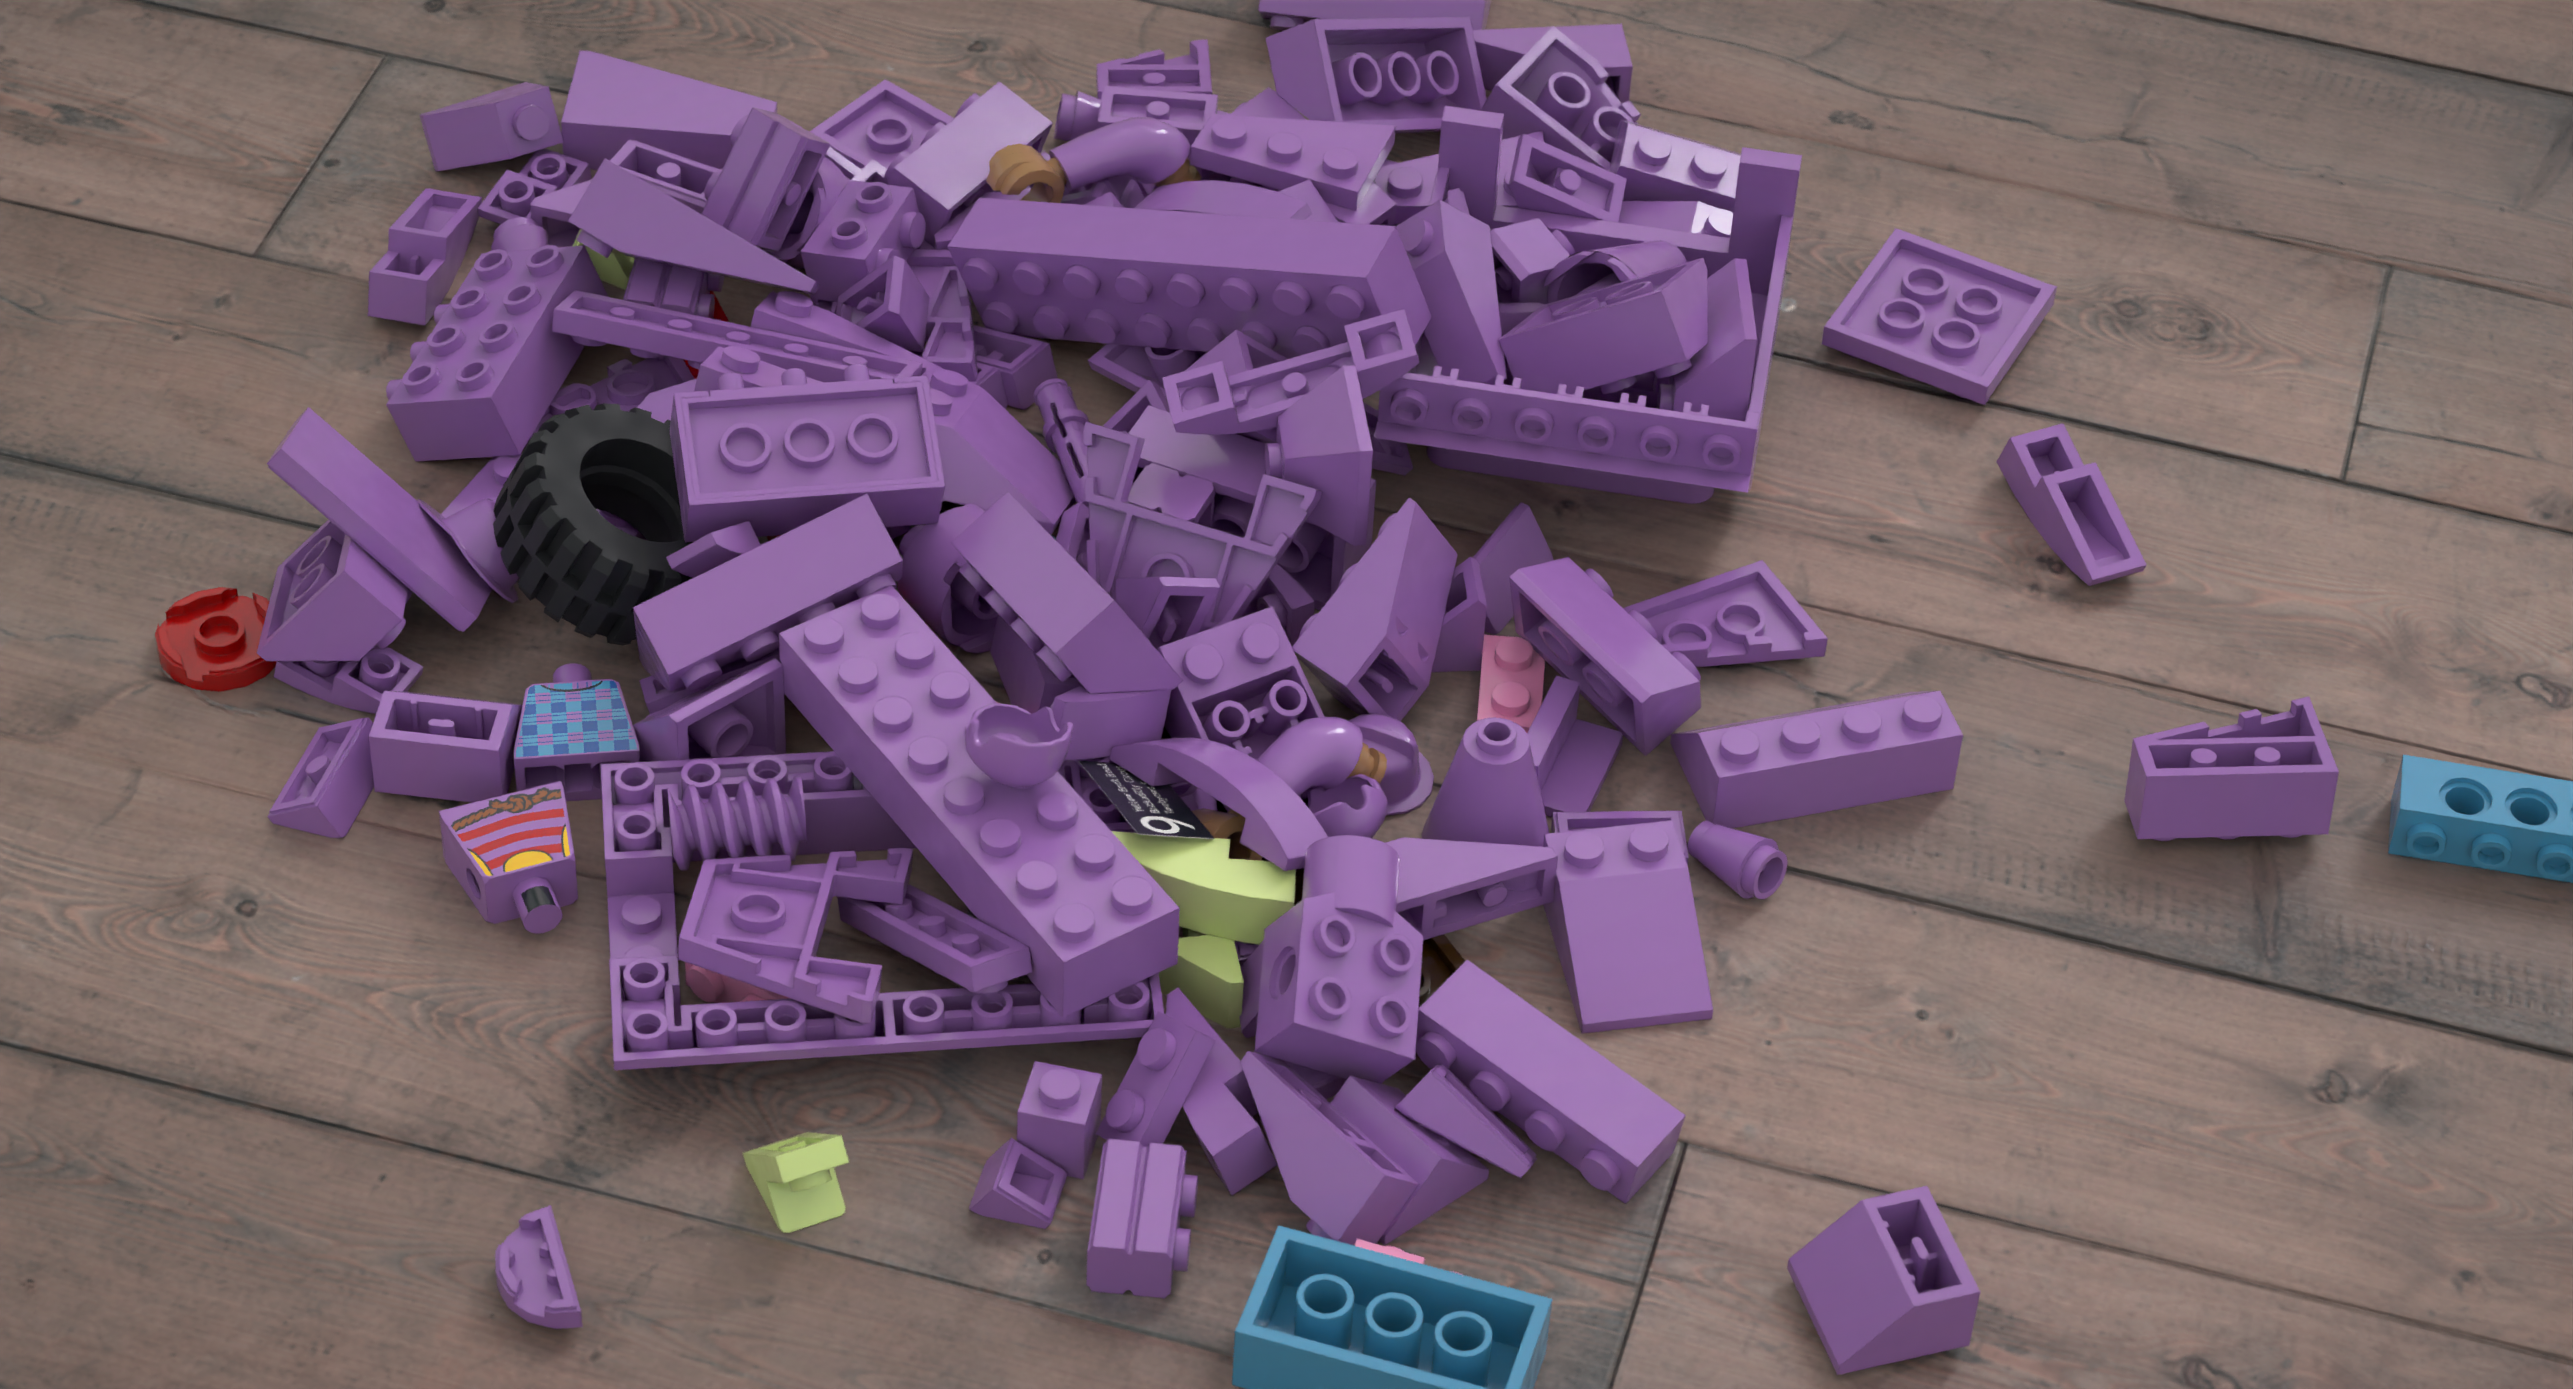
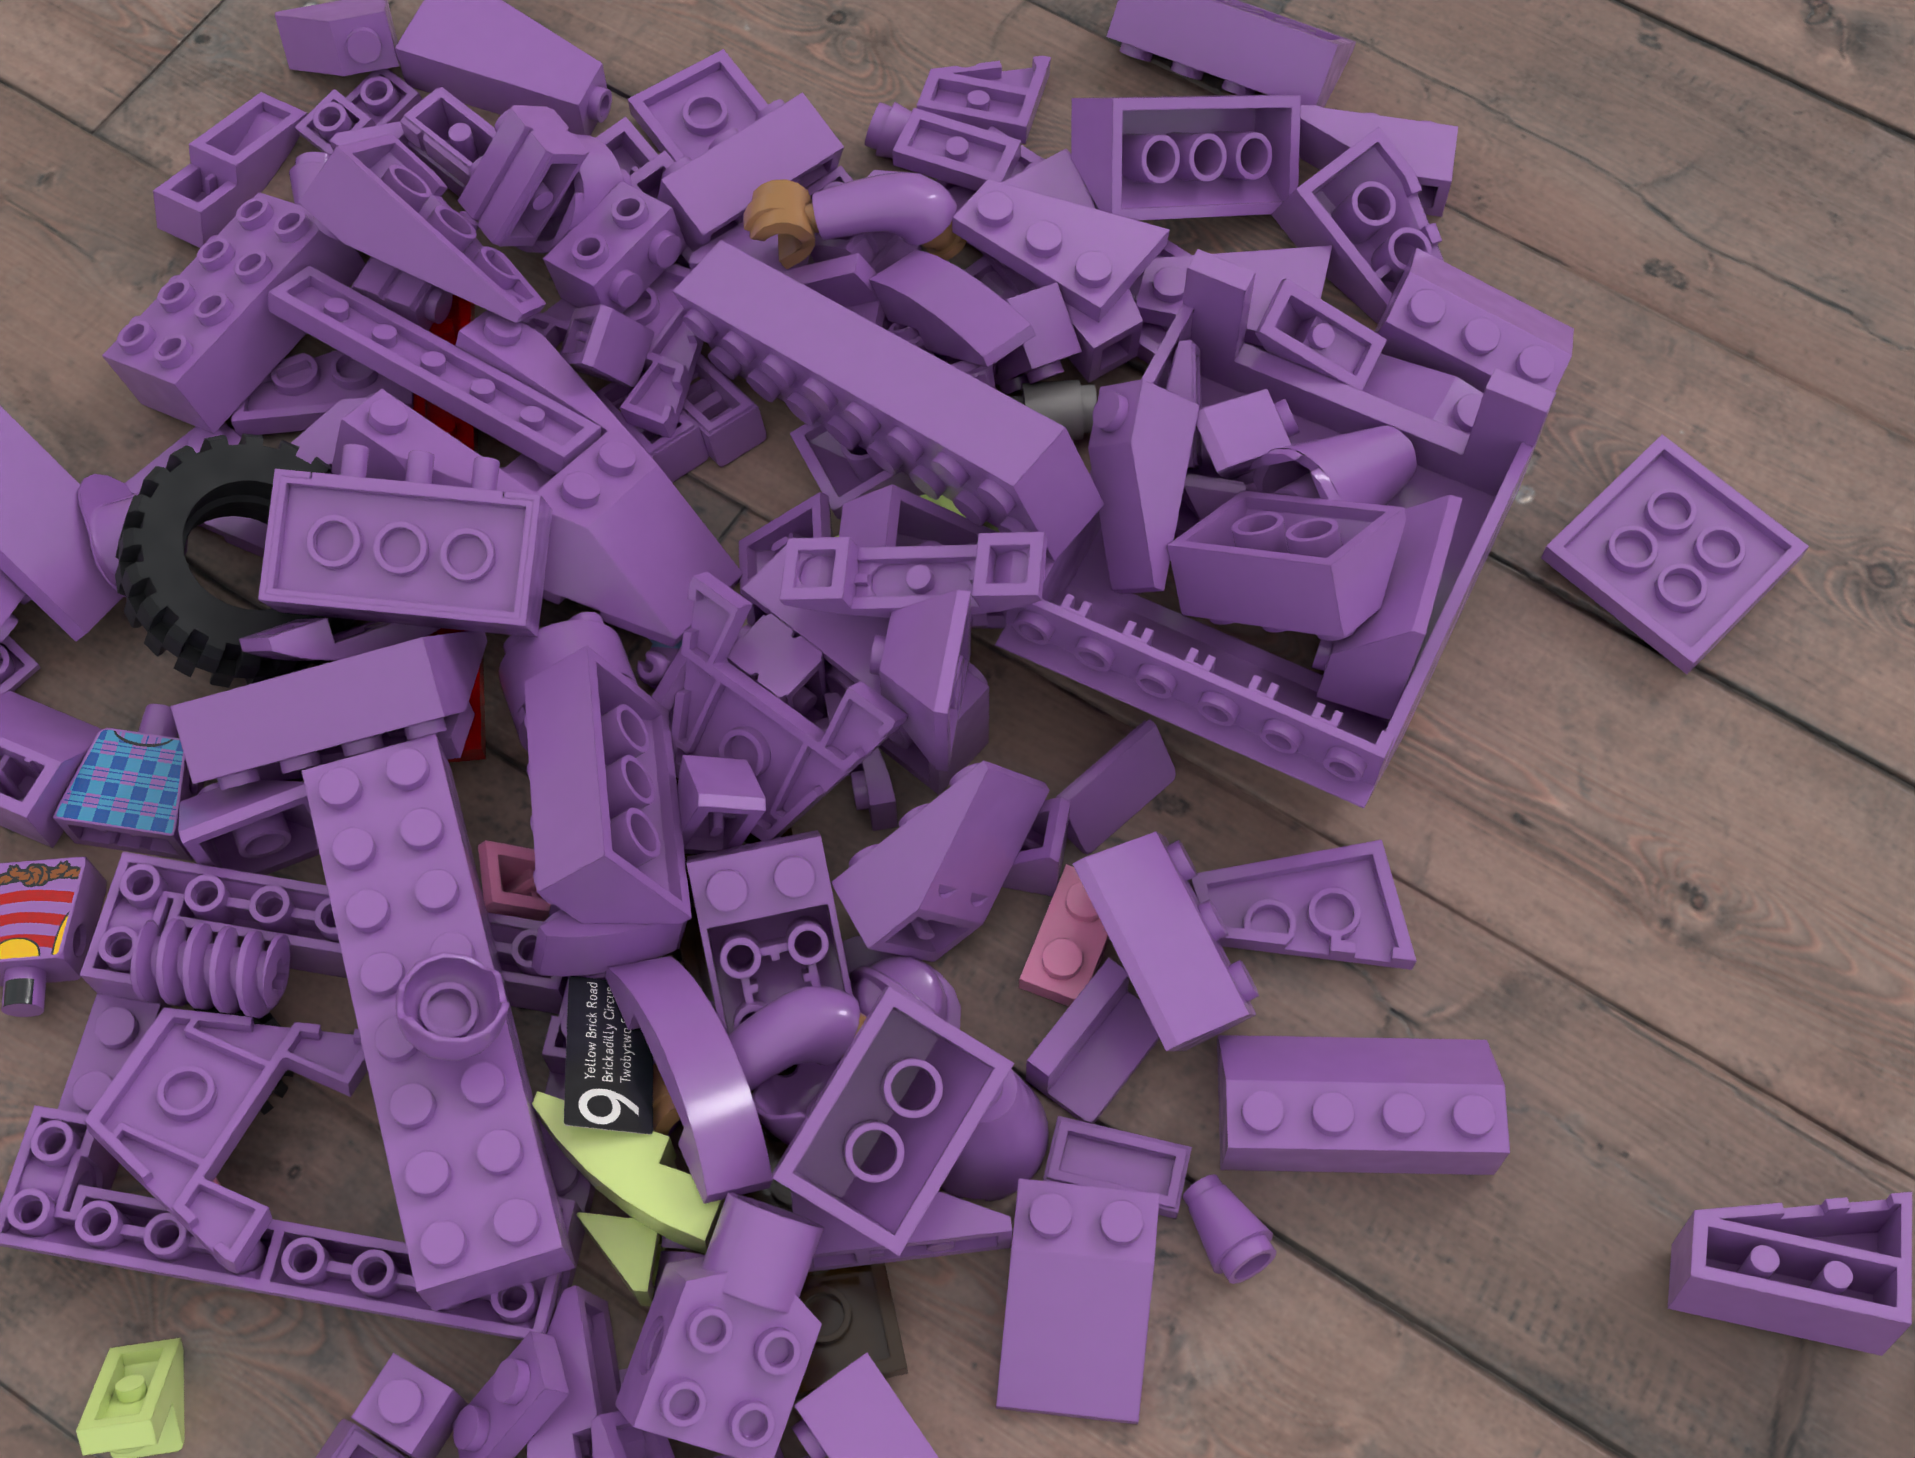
camera: 20 degrees right, 20 degrees up
medium lavender plate [837,884,1033,994] -> none
medium lavender pin [1033,378,1090,508] -> none
medium lavender slope [1997,423,2146,586] -> none
none -> medium lavender slope [772,986,1014,1256]

